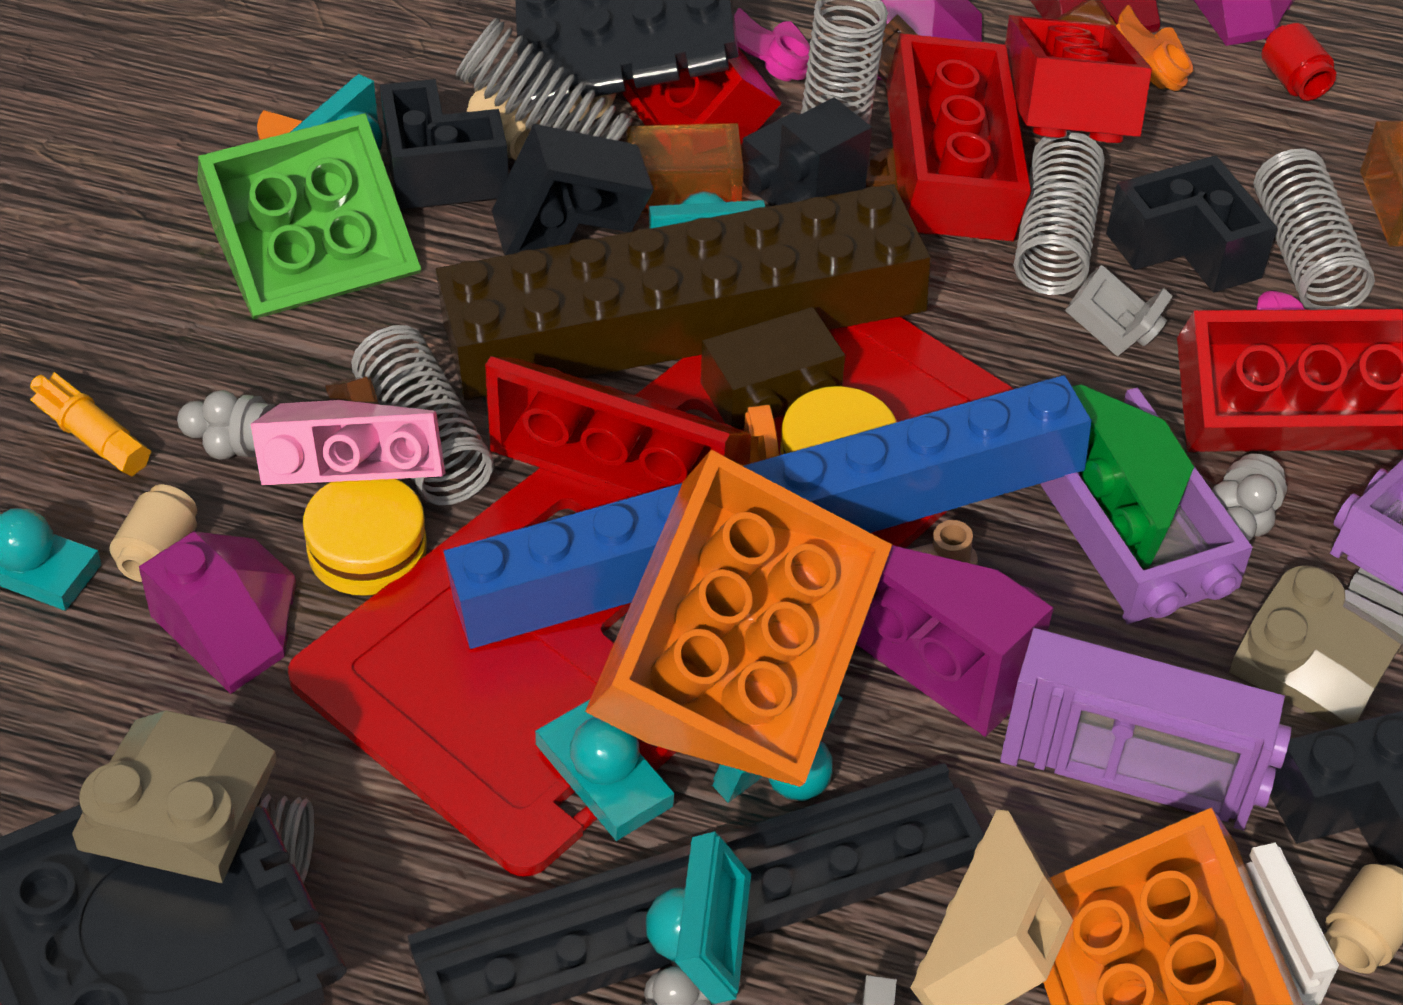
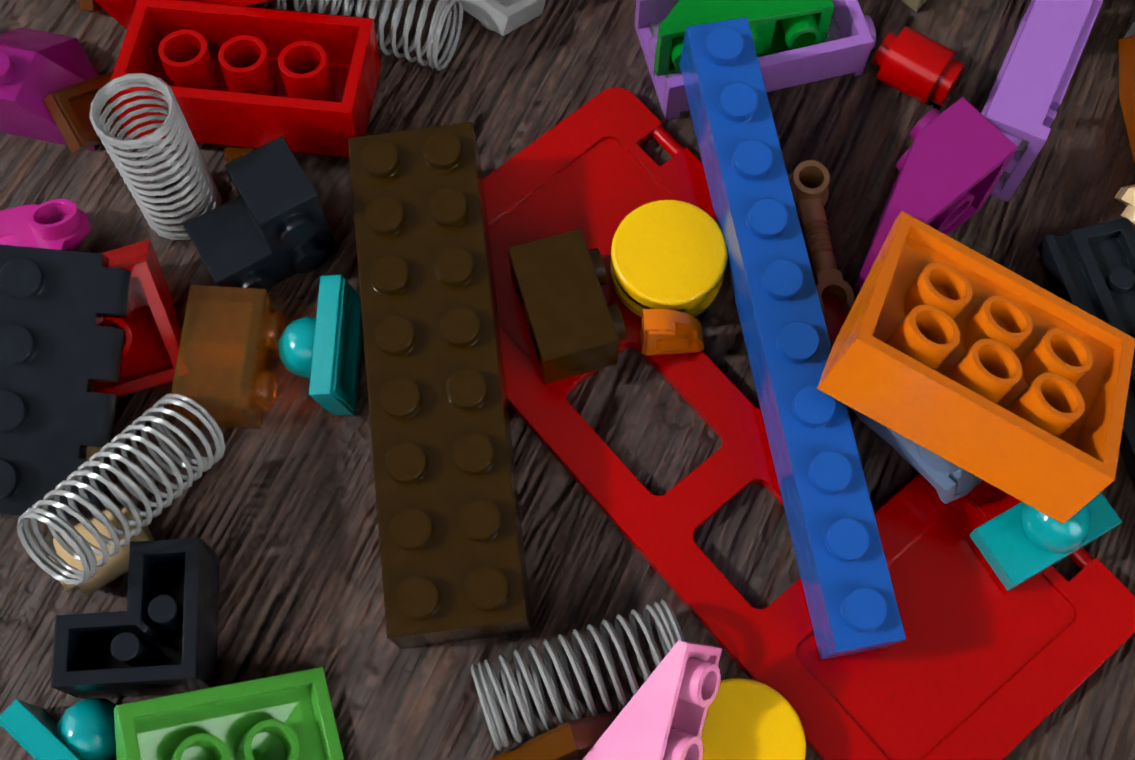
camera: 80 degrees left, 20 degrees up
red slope [485,356,752,498] -> none
black brick [492,124,654,255] -> none
none -> red brick [872,26,966,106]

